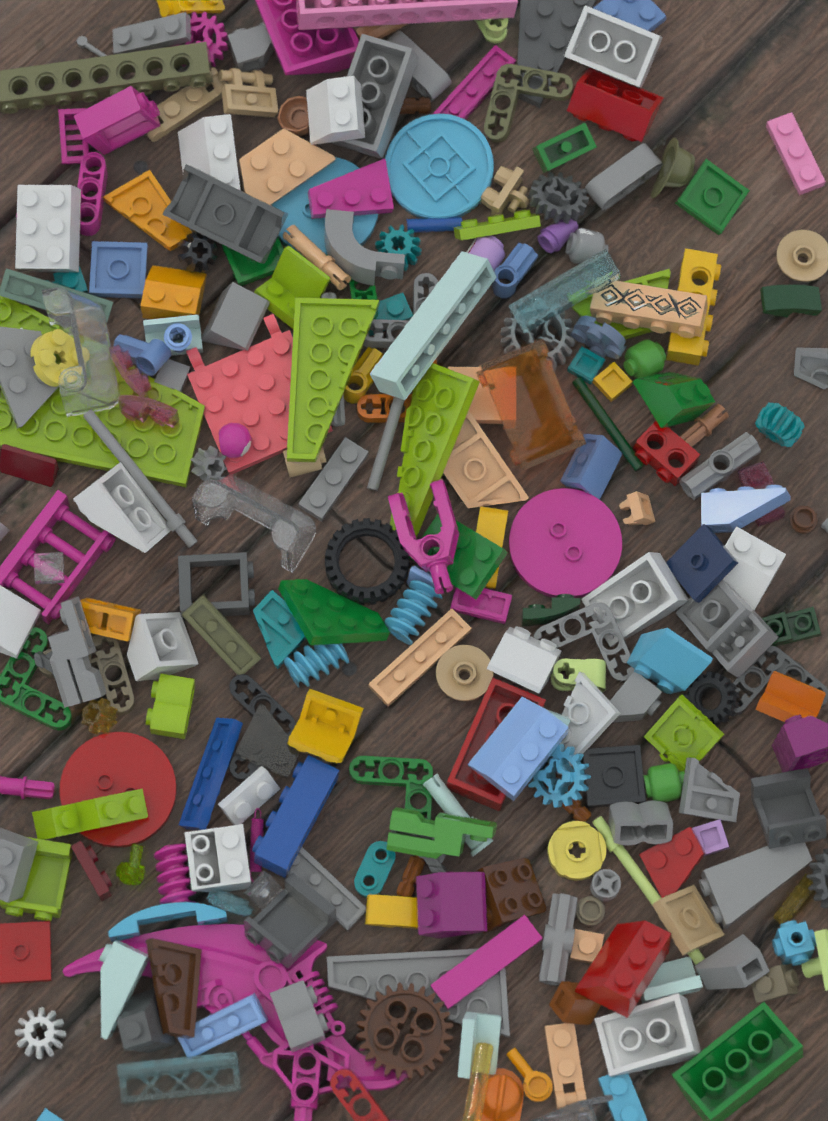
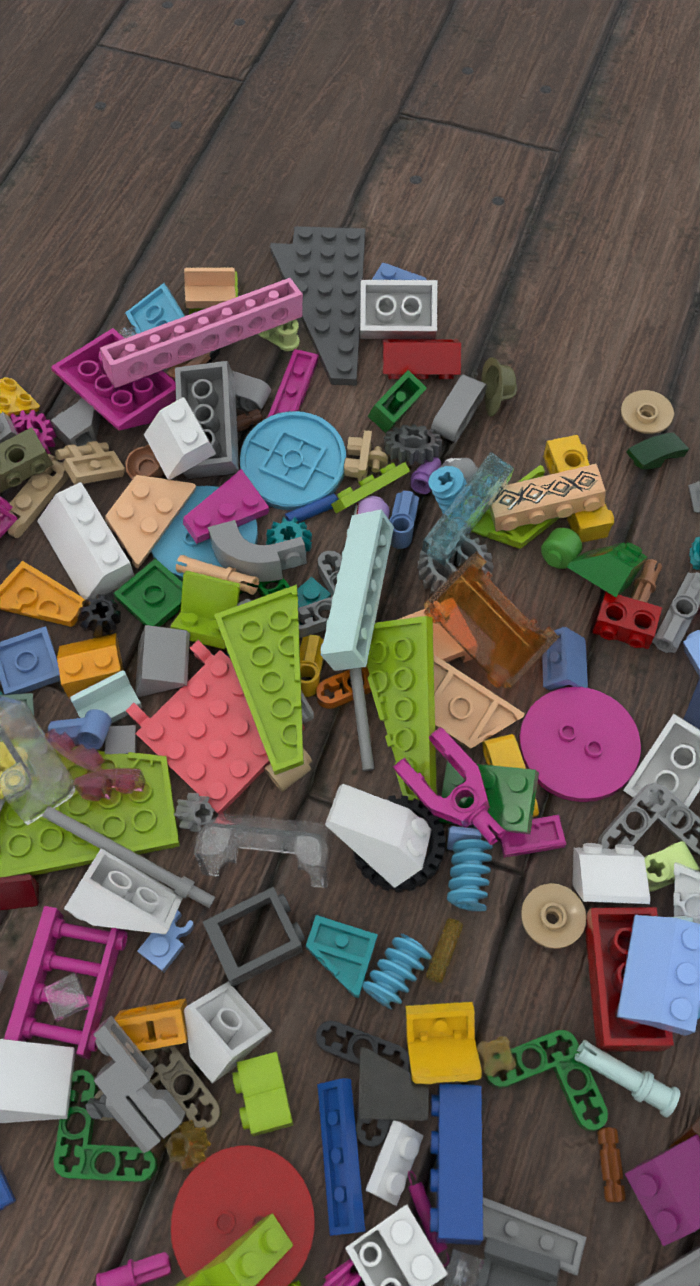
camera: 20 degrees left, 10 degrees down
dark grey piece [162,164,288,264] -> none
light blue cone [164,323,192,353] -> none
olive tile [182,594,261,675] -> none
dark pink piece [219,423,252,458] -> none
green plate [278,579,390,645] -> none
light grey plate [298,437,369,522] -> none
teal plate [354,841,396,898] -> none
yellow slope [365,895,418,929] -> none
light nougat plate [368,608,472,707] -> none
bright green plate [387,807,497,873] -> none
olive beam [484,64,575,143] -> none
dark green slope [521,594,580,626] -> none
teal tile [567,346,606,385] -> none
sand blue plate [571,316,627,359] -> none
dark green bar [572,377,644,472] -> none
yellow plate [593,362,633,402] -> none
light nougat tile [619,491,655,526] -> none
green plate [675,159,750,235] -> none
bright pink plate [766,112,826,195] -> none
none -> light blue plate [138,910,194,973]
none -> white slope [325,784,432,888]
none -> clear yellow axle [426,918,463,983]
none -> medium azure piece [428,466,477,525]
none -> clear yellow plate [477,1036,516,1076]

